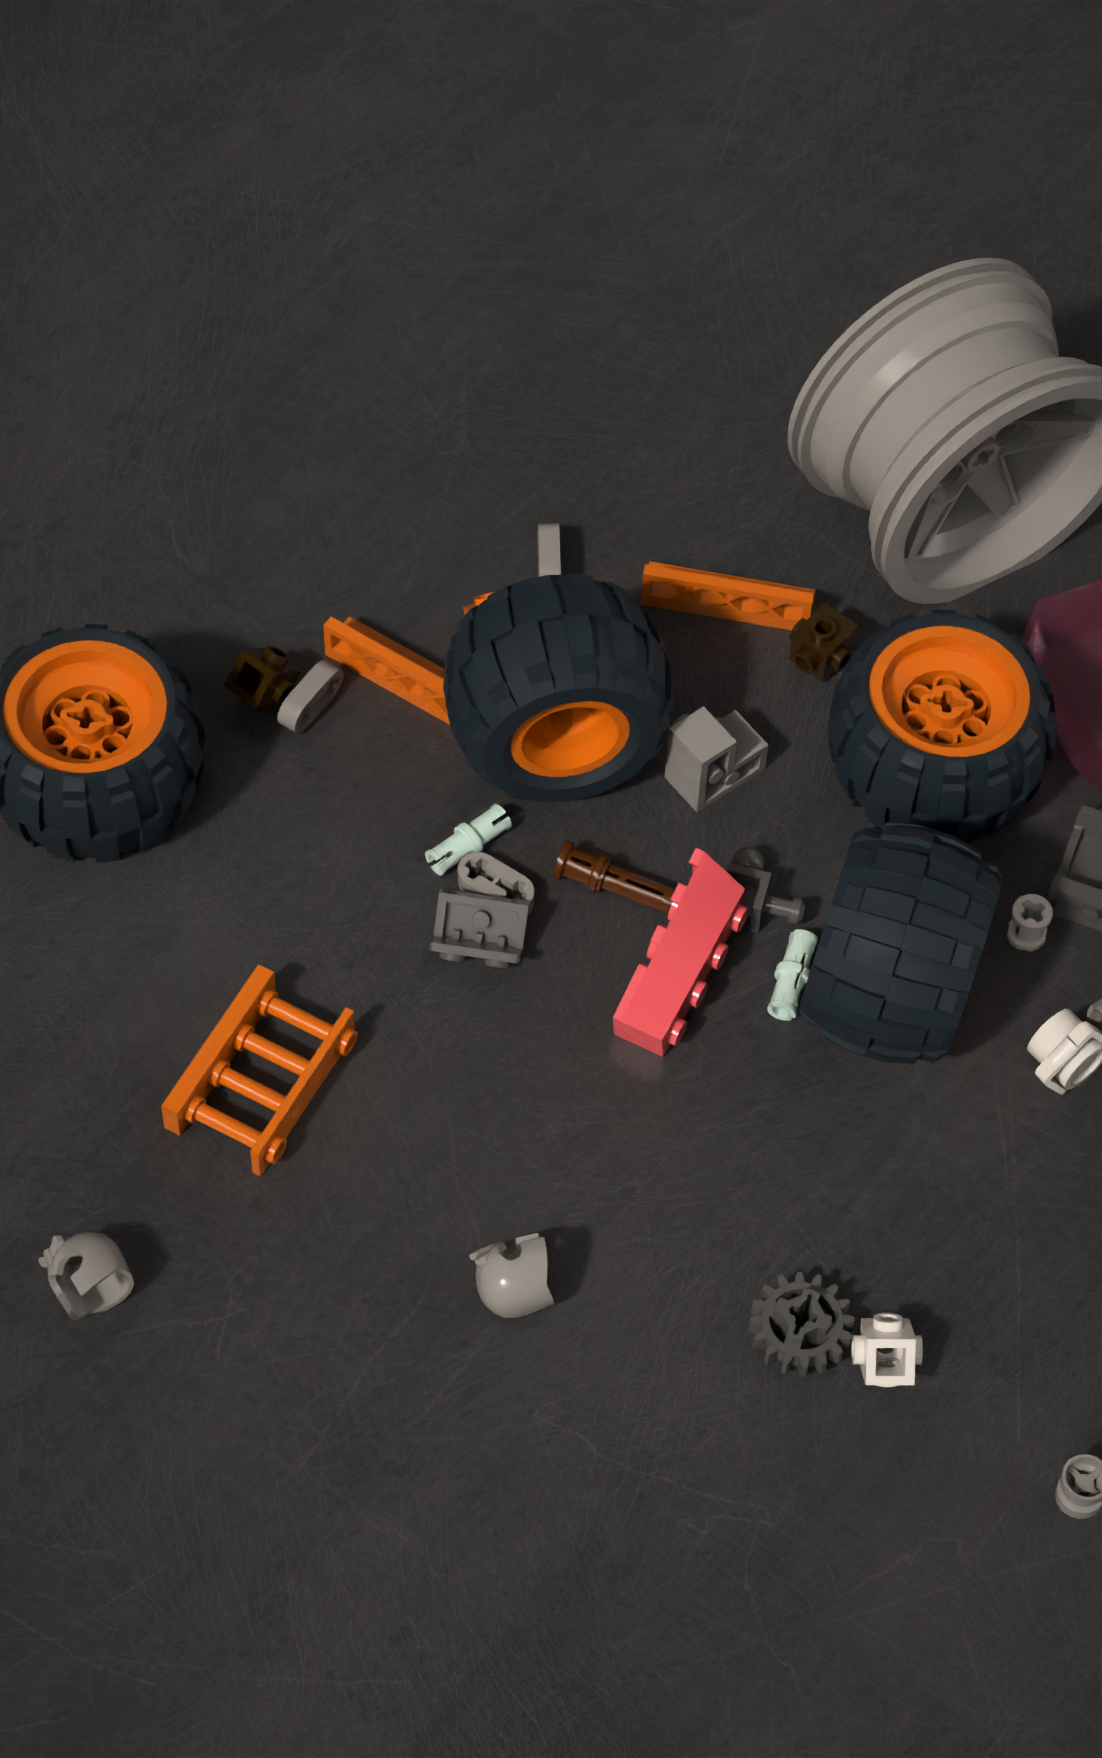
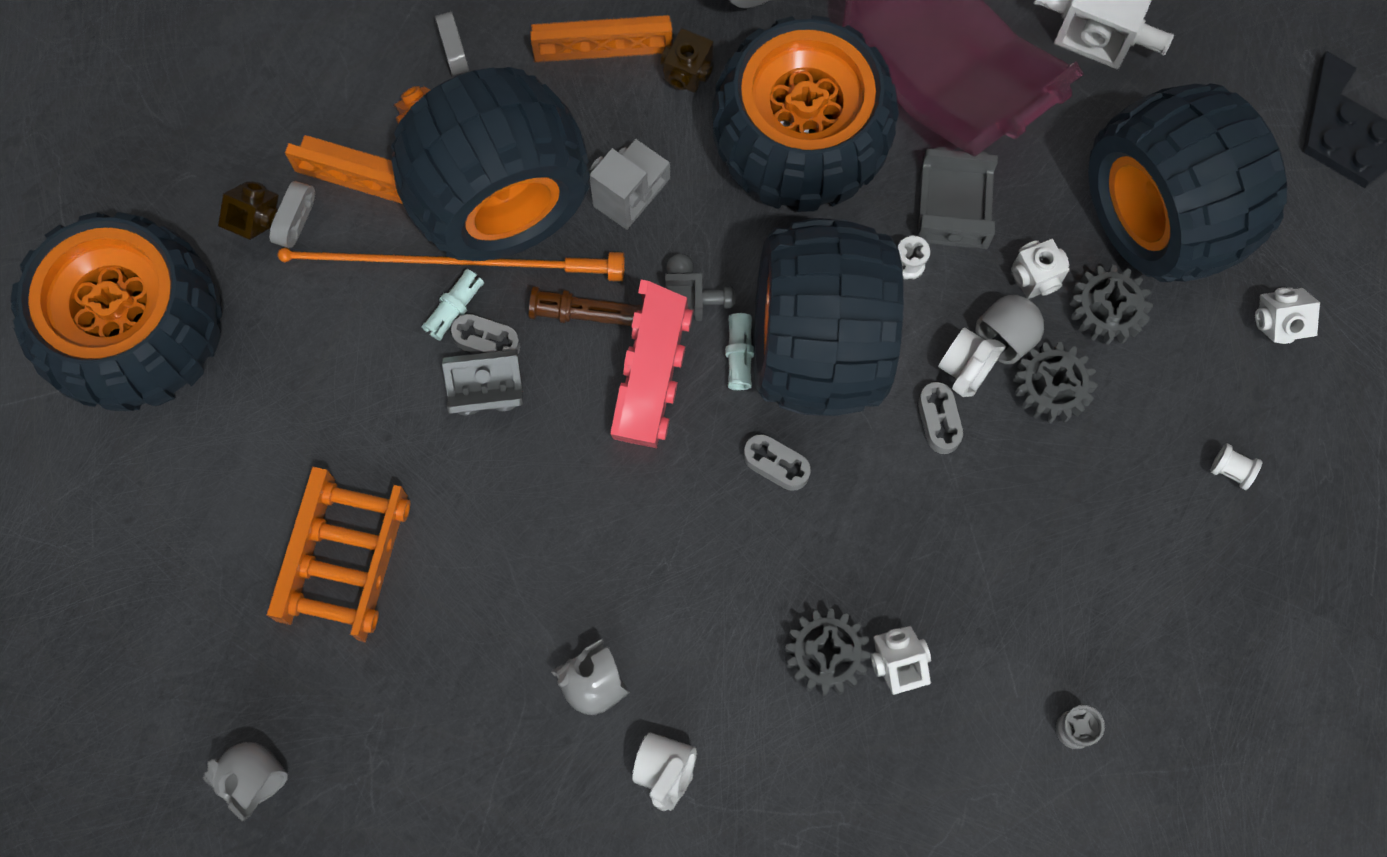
camera: 15 degrees left, 15 degrees up
none -> orange piece [278,248,625,281]
none -> white piece [633,733,697,811]
none -> light grey beam [744,435,811,491]
none -> light grey beam [918,382,963,454]

